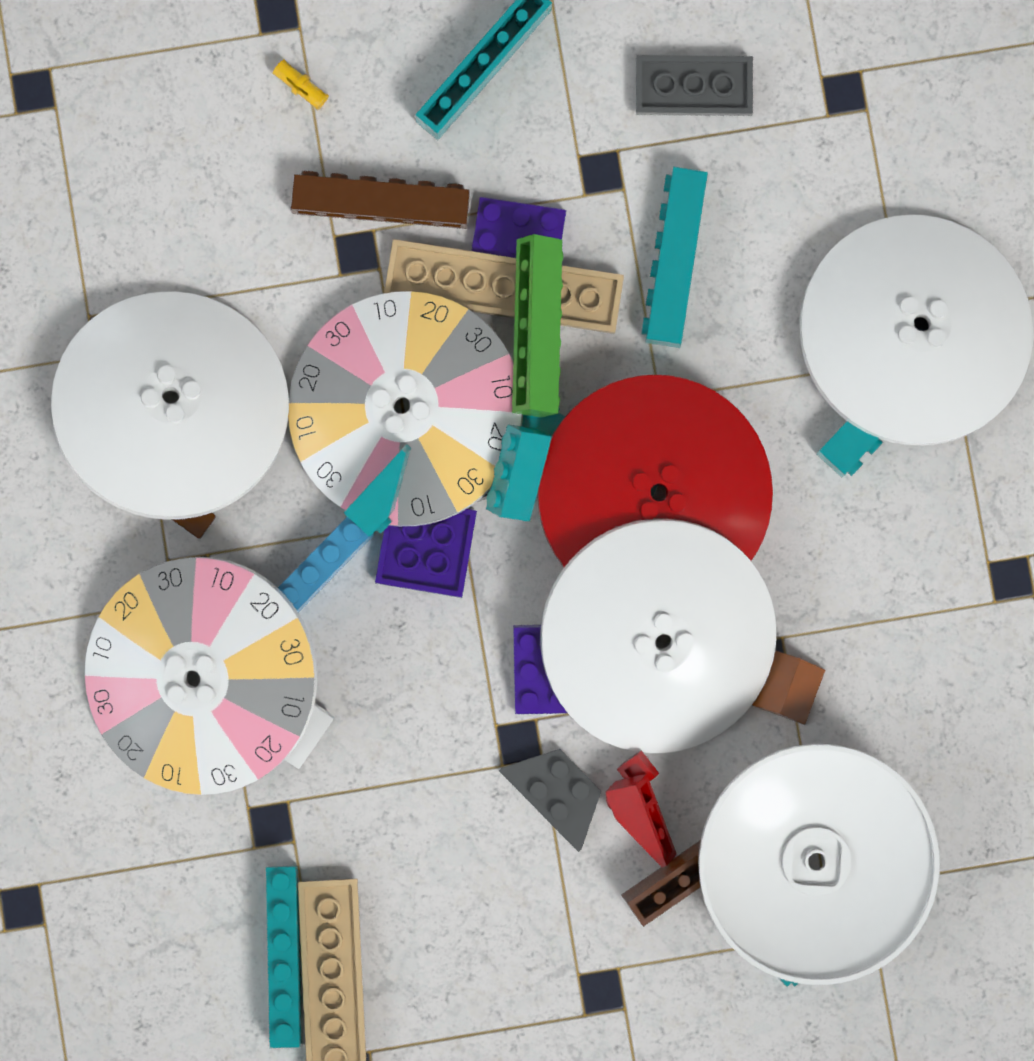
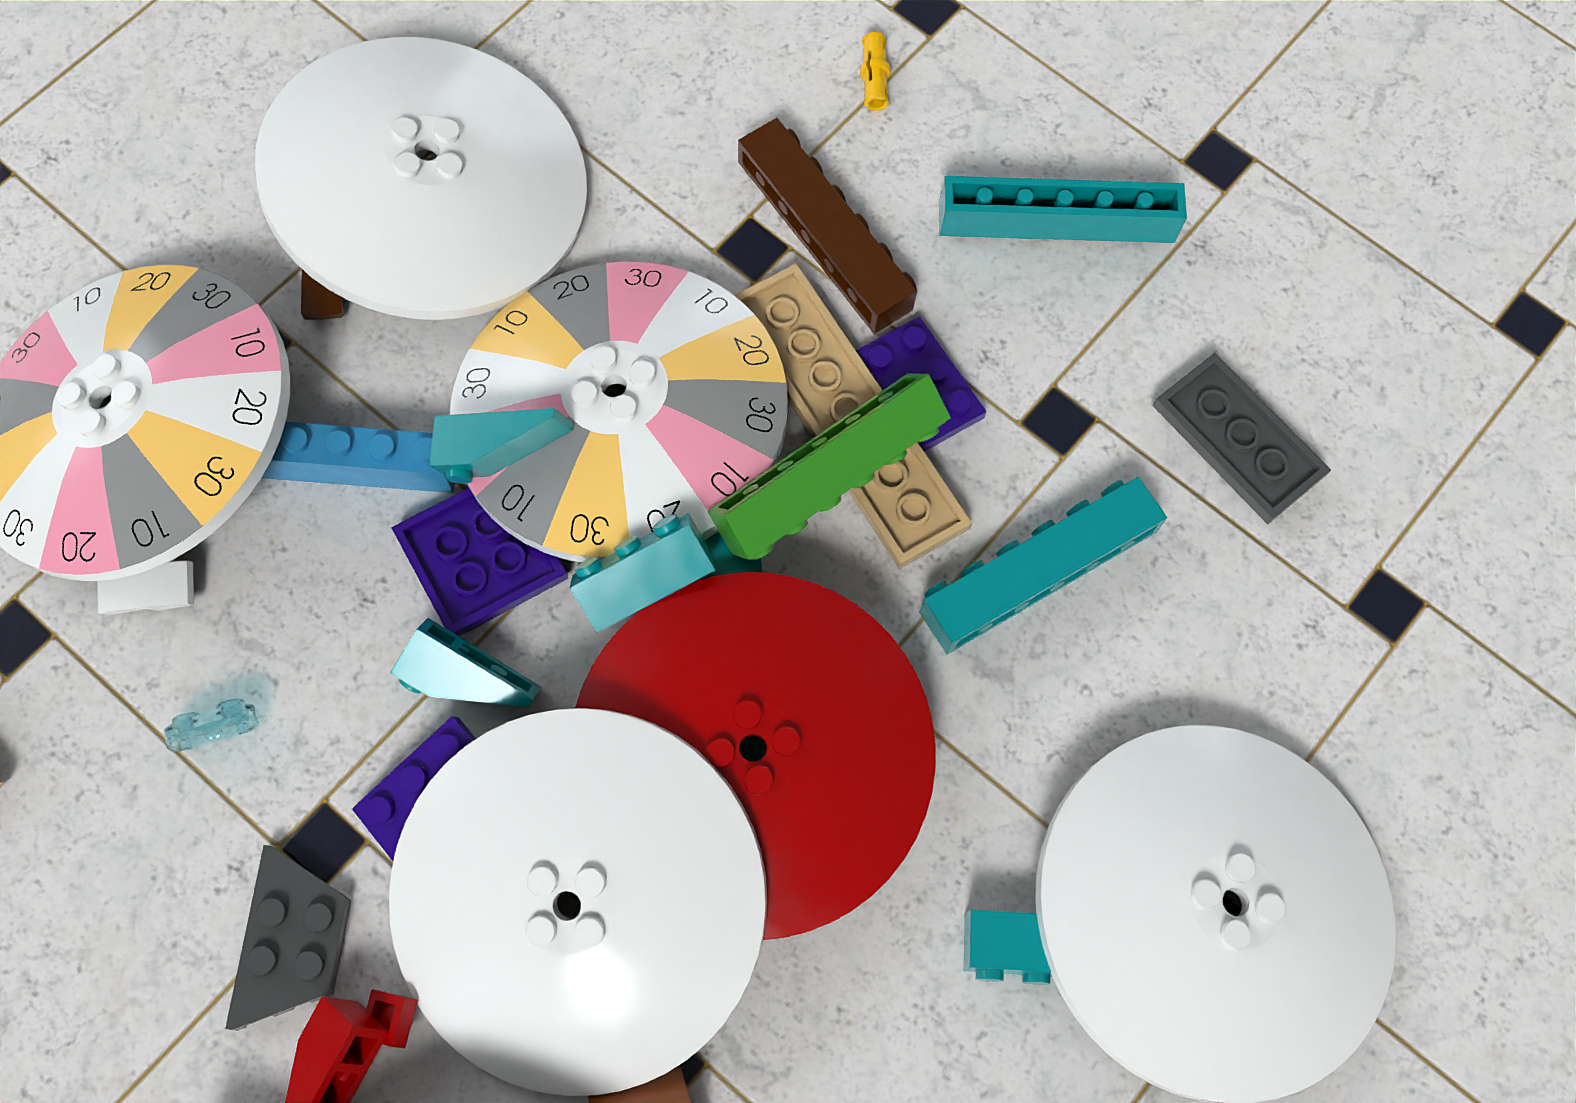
camera: 50 degrees right, 15 degrees down
none -> clear light blue plate [164,699,259,751]
none -> slope [390,618,541,707]

